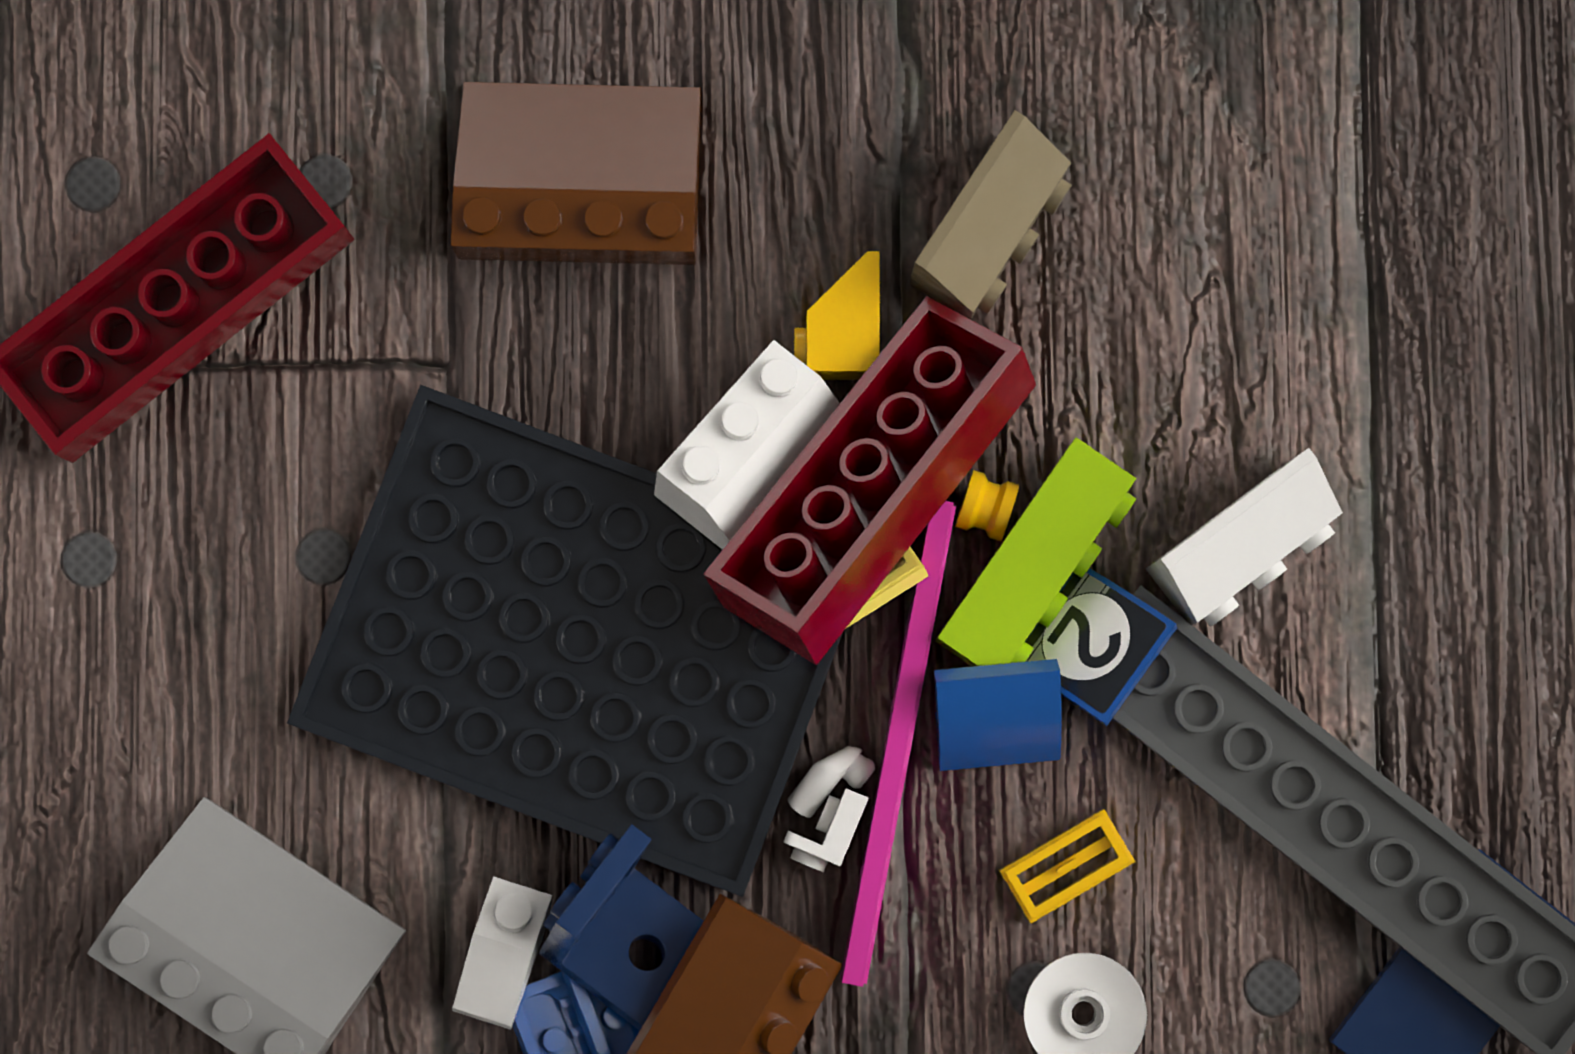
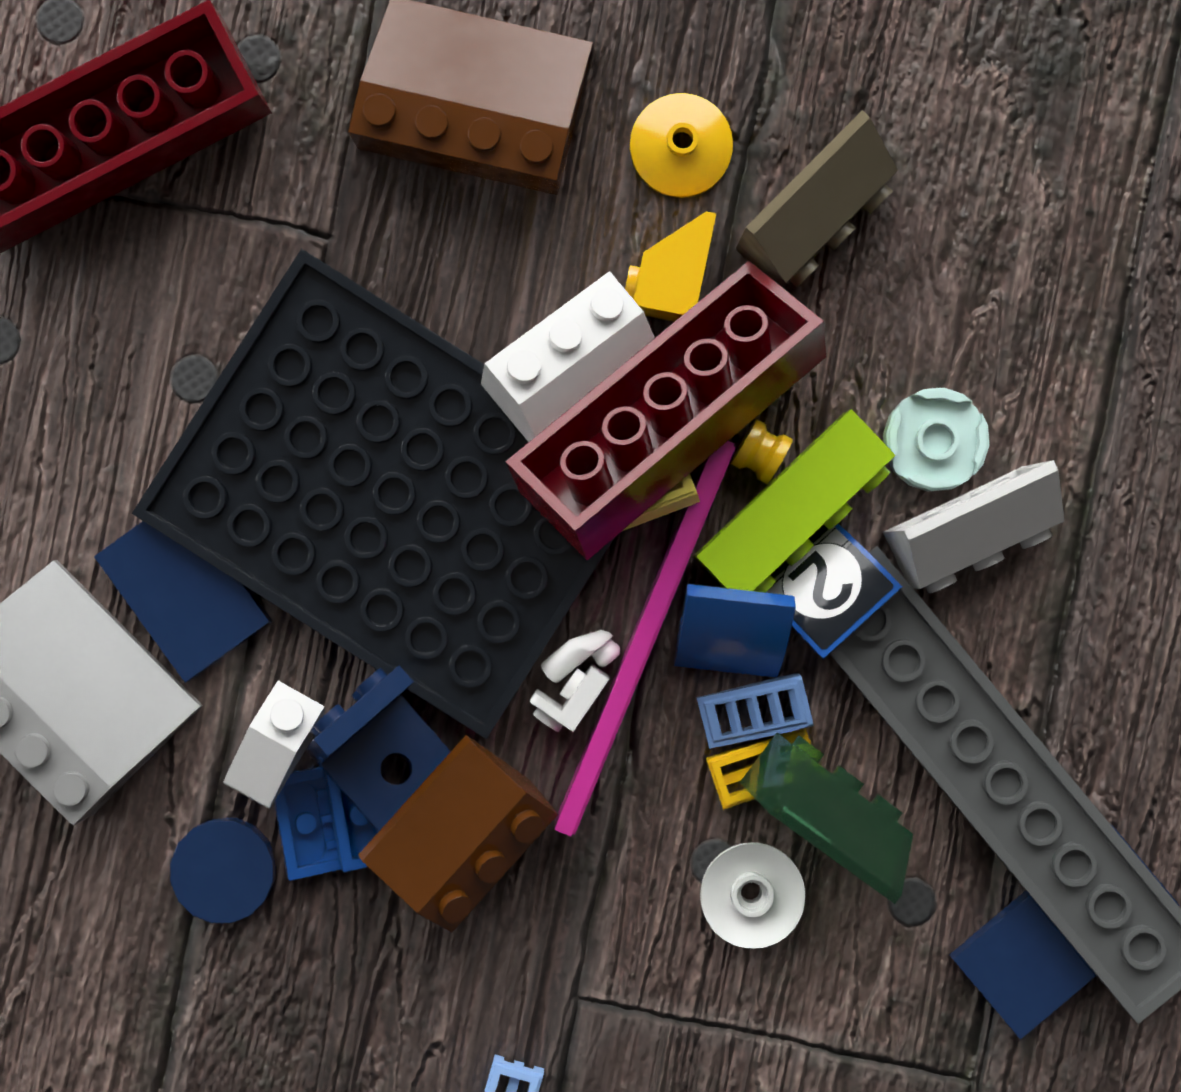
camera: 10 degrees right, 5 degrees up
none -> dark blue tile [94,521,272,683]
none -> yellow dish [630,93,733,198]
none -> medium blue slope [696,673,814,749]
none -> clear green slope [740,732,913,904]
none -> light aqua tile [883,388,989,492]

